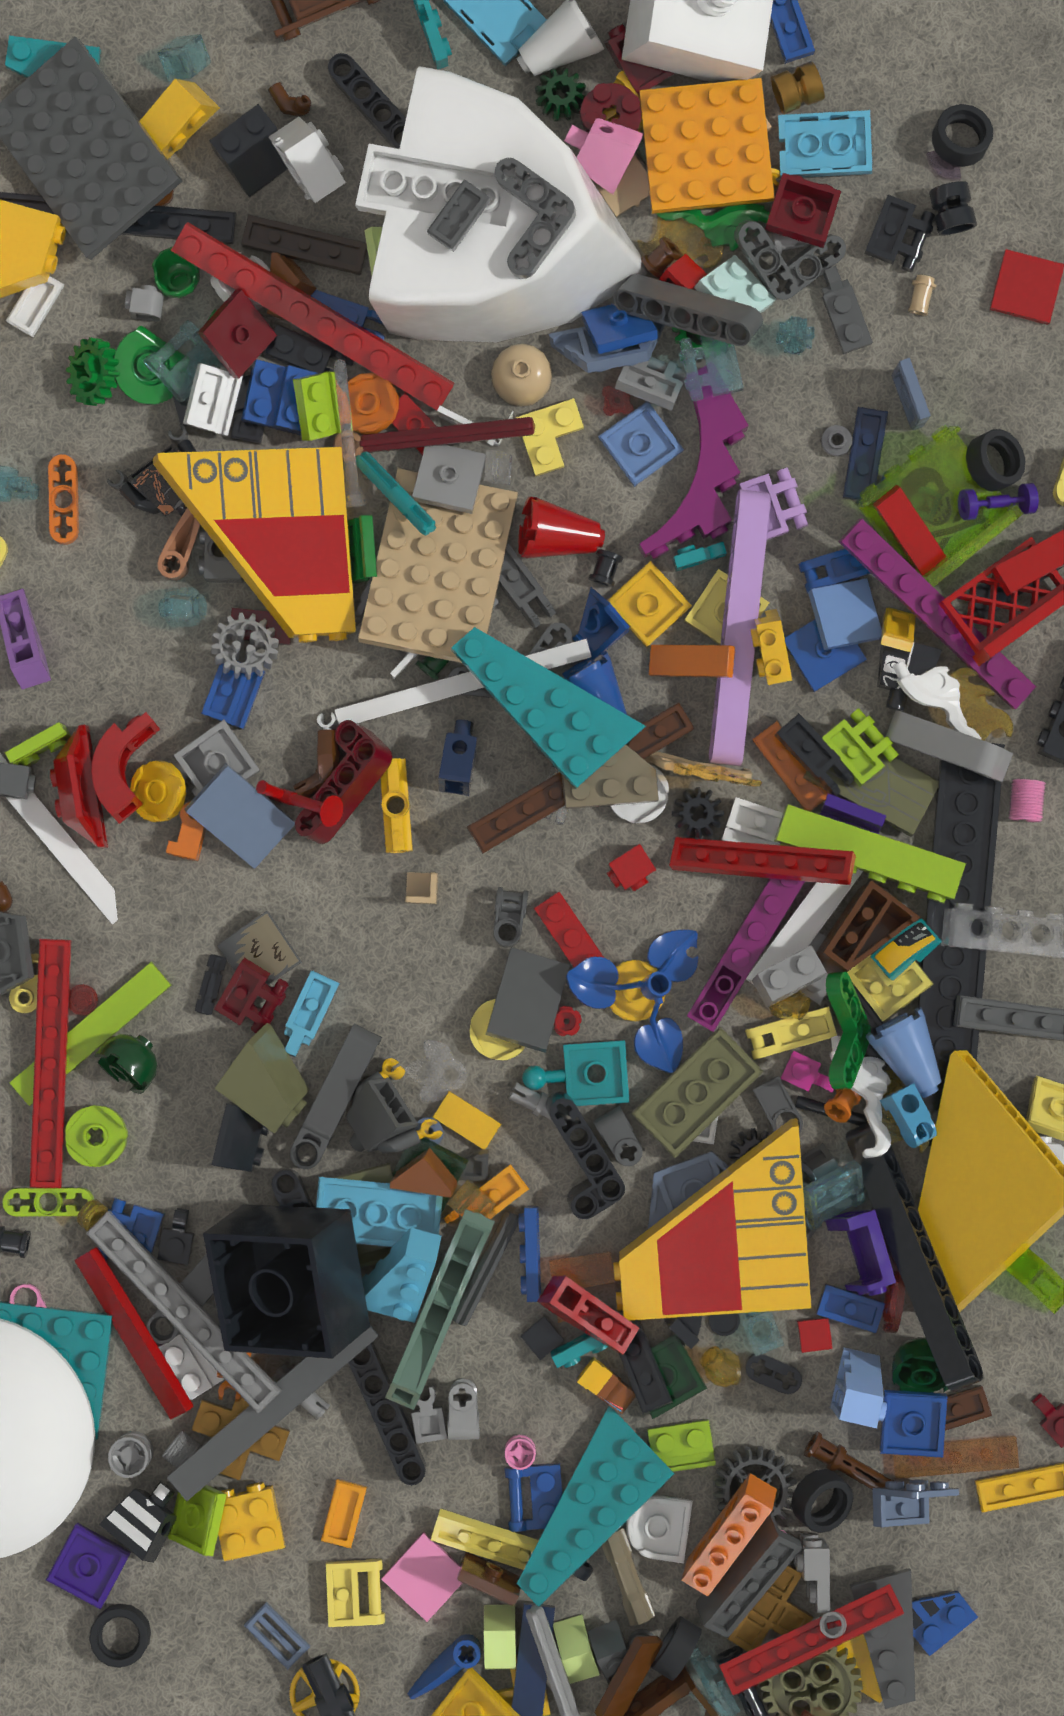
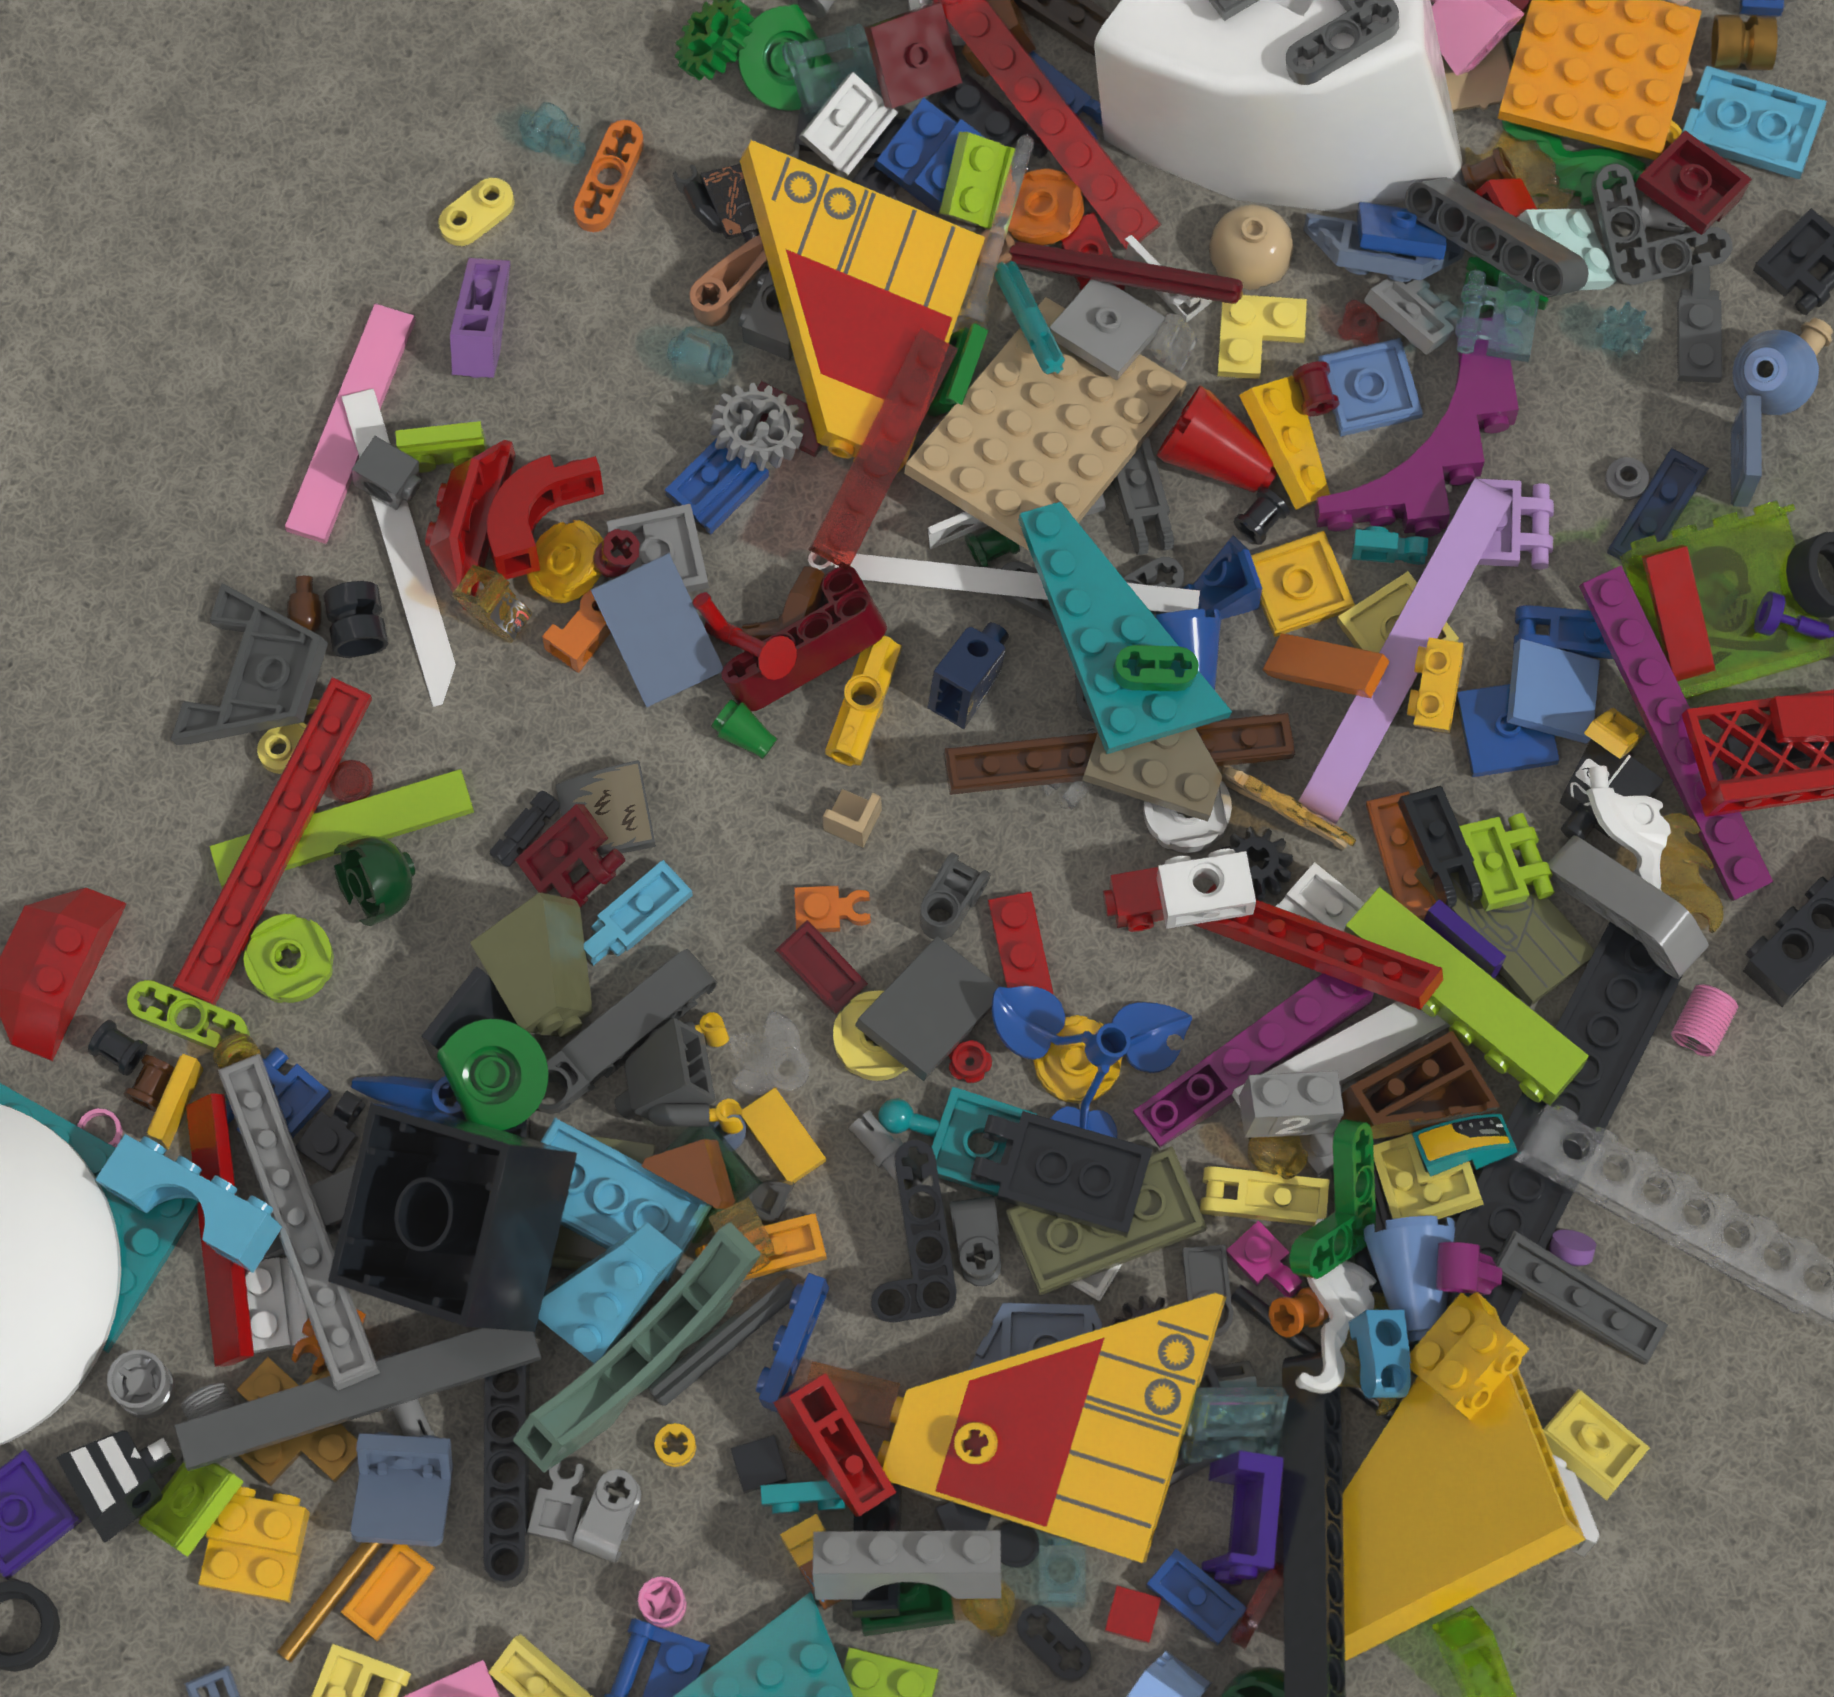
camera: 25 degrees right, 15 degrees down
none -> medium azure arch [95,1134,282,1273]
none -> reddish brown bush [123,1055,174,1112]
none -> yellow tile [146,1054,203,1150]
none -> pearl gold bar [277,1542,384,1663]
none -> black wheel [323,581,388,658]
none -> blue piece [351,1076,466,1120]
none -> sand blue bracket [351,1432,453,1546]
none -> green hat [437,1019,548,1131]
none -> clear yellow leg [451,565,532,643]
none -> dark red bush [593,529,640,578]
none -> yellow bush [654,1423,696,1467]
none -> green cone [711,699,778,760]
none -> dark red tile [774,920,868,1015]
none -> orange plate [794,886,871,932]
none -> clear red plate [808,329,958,570]
none -> light grey arch [813,1530,1001,1600]
none -> yellow bush [954,1422,998,1464]
none -> black tile [970,1111,1152,1237]
none -> green beam [1112,645,1199,691]
none -> white brick [1157,849,1256,929]
none -> yellow wing [1239,376,1330,510]
none -> dark red bush [1292,361,1340,417]
none -> yellow plate [1409,1292,1529,1420]
none -> magenta piece [1436,1242,1502,1295]
none -> medium lavender piece [1549,1229,1597,1267]
none -> medium blue cone [1733,330,1819,415]

